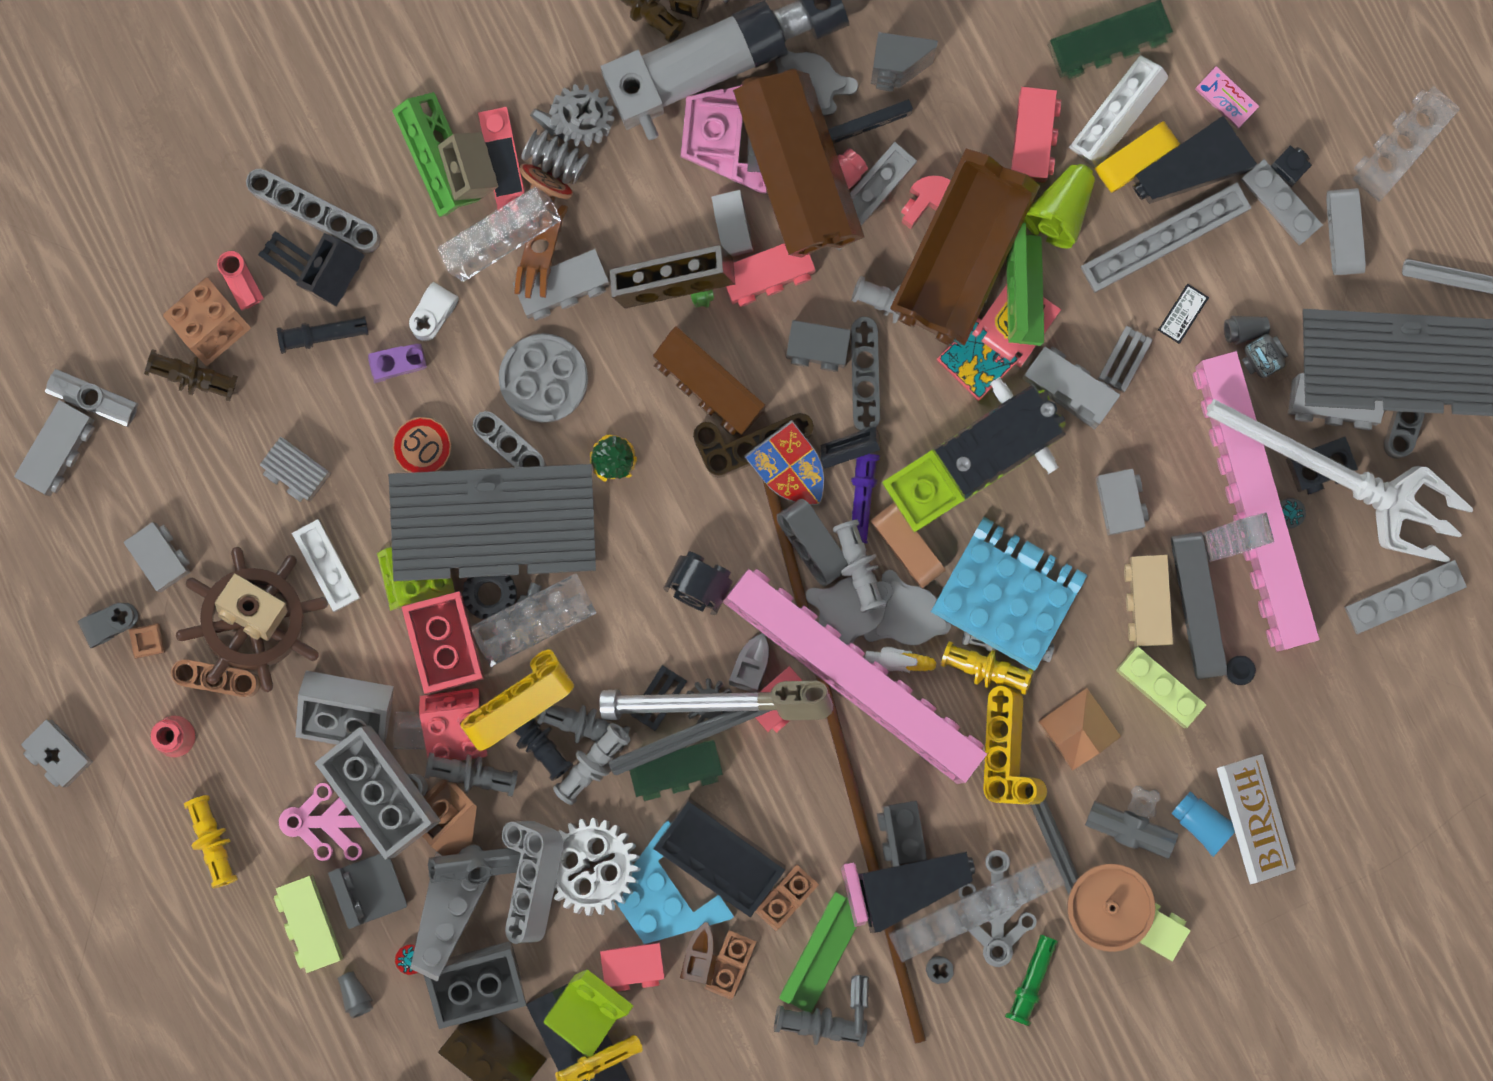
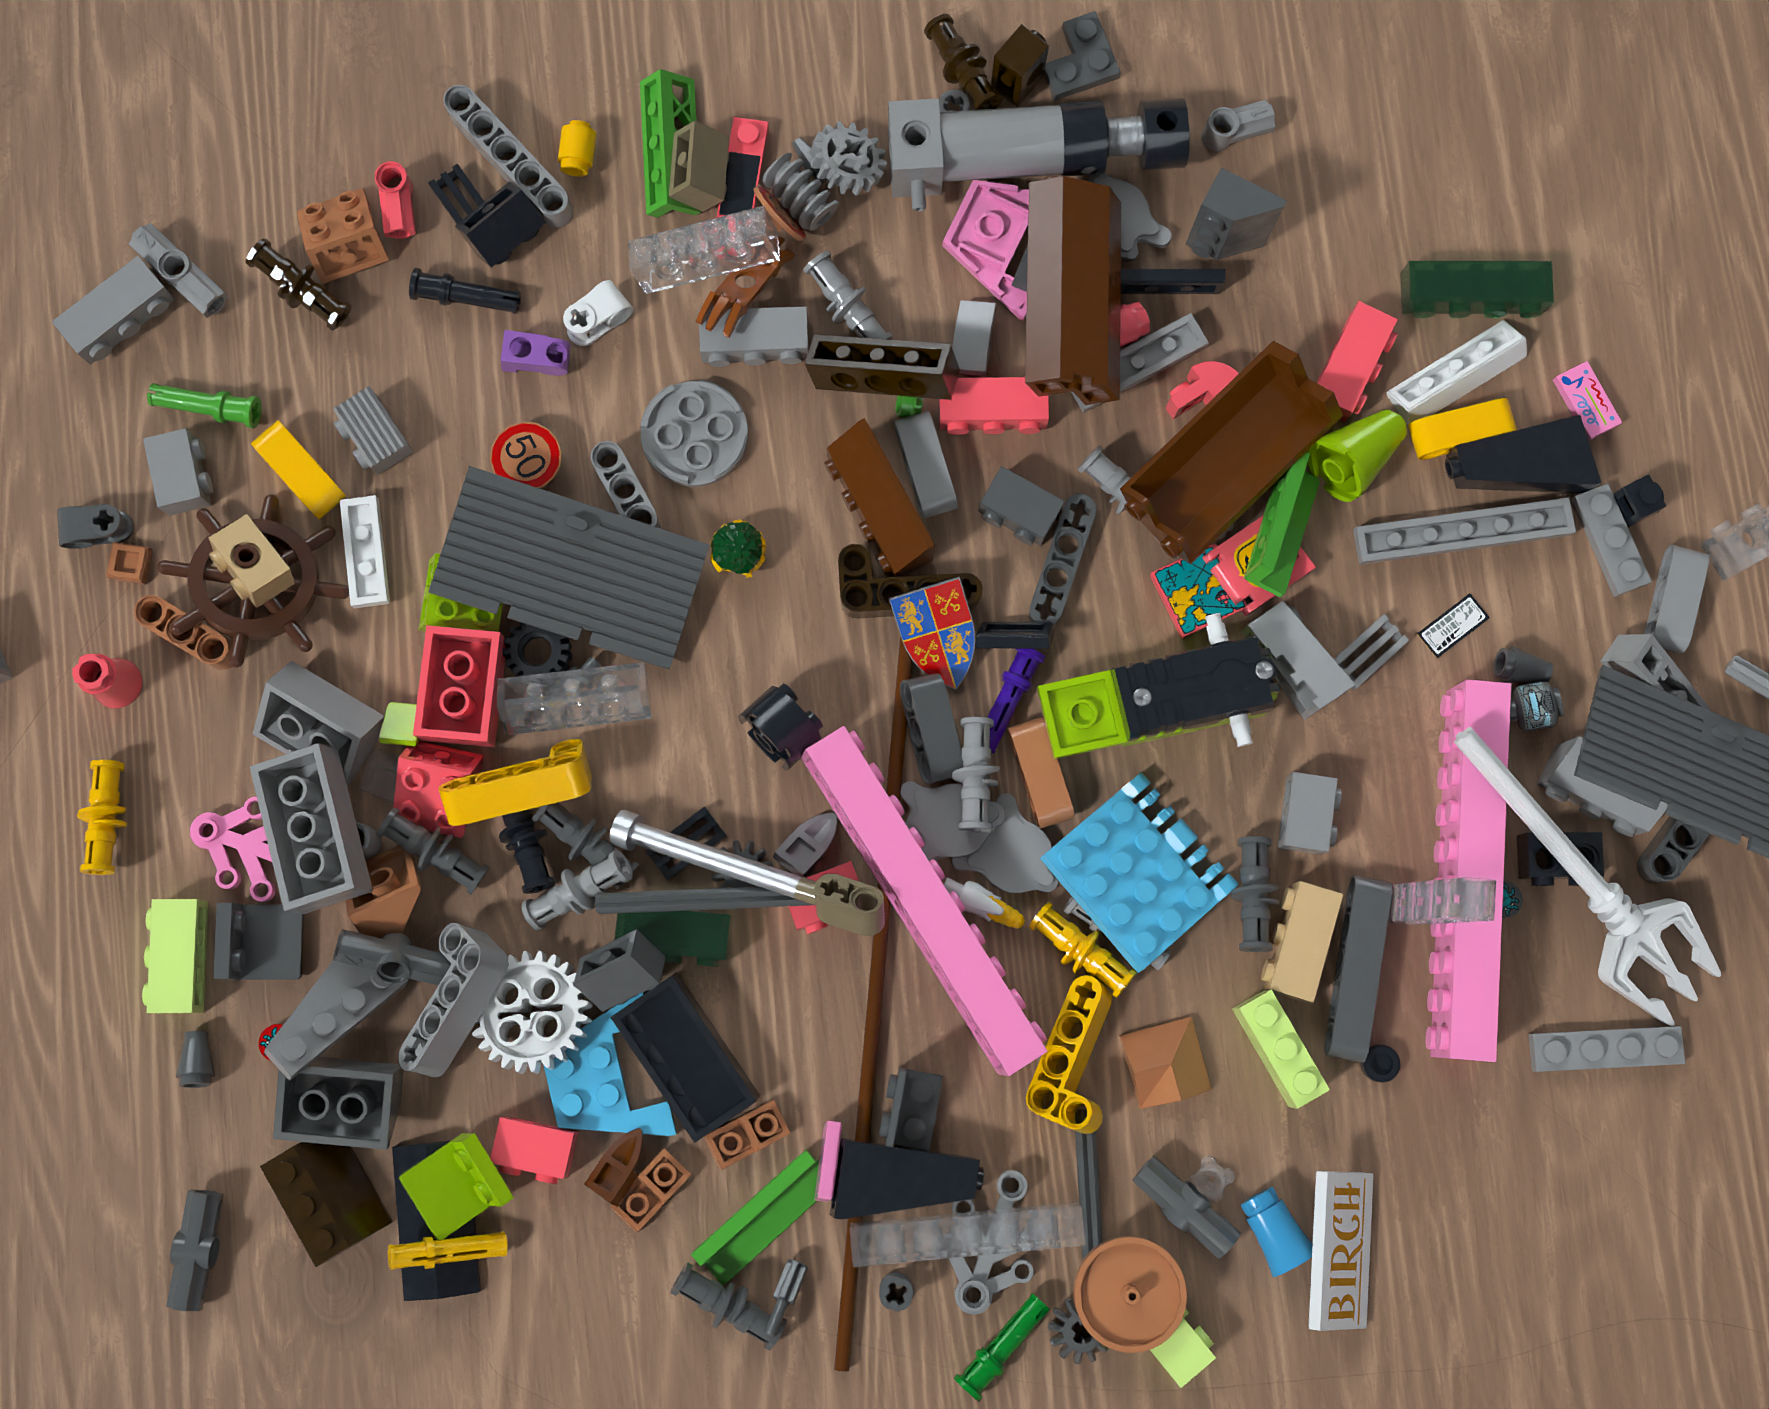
camera: 15 degrees right, 5 degrees down
none -> bright green pin [147,383,262,429]
none -> yellow beam [251,420,347,520]
none -> lime slope [379,702,419,746]
none -> yellow brick [557,120,597,177]
none -> dark grey brick [573,929,666,1012]
none -> light grey piece [803,250,893,340]
none -> light grey beam [894,411,958,519]
none -> light grey bush [939,90,970,112]
none -> dark grey gear [1048,1298,1108,1364]
none -> dark grey piece [1231,836,1280,952]
none -> light grey slope [1600,634,1710,710]

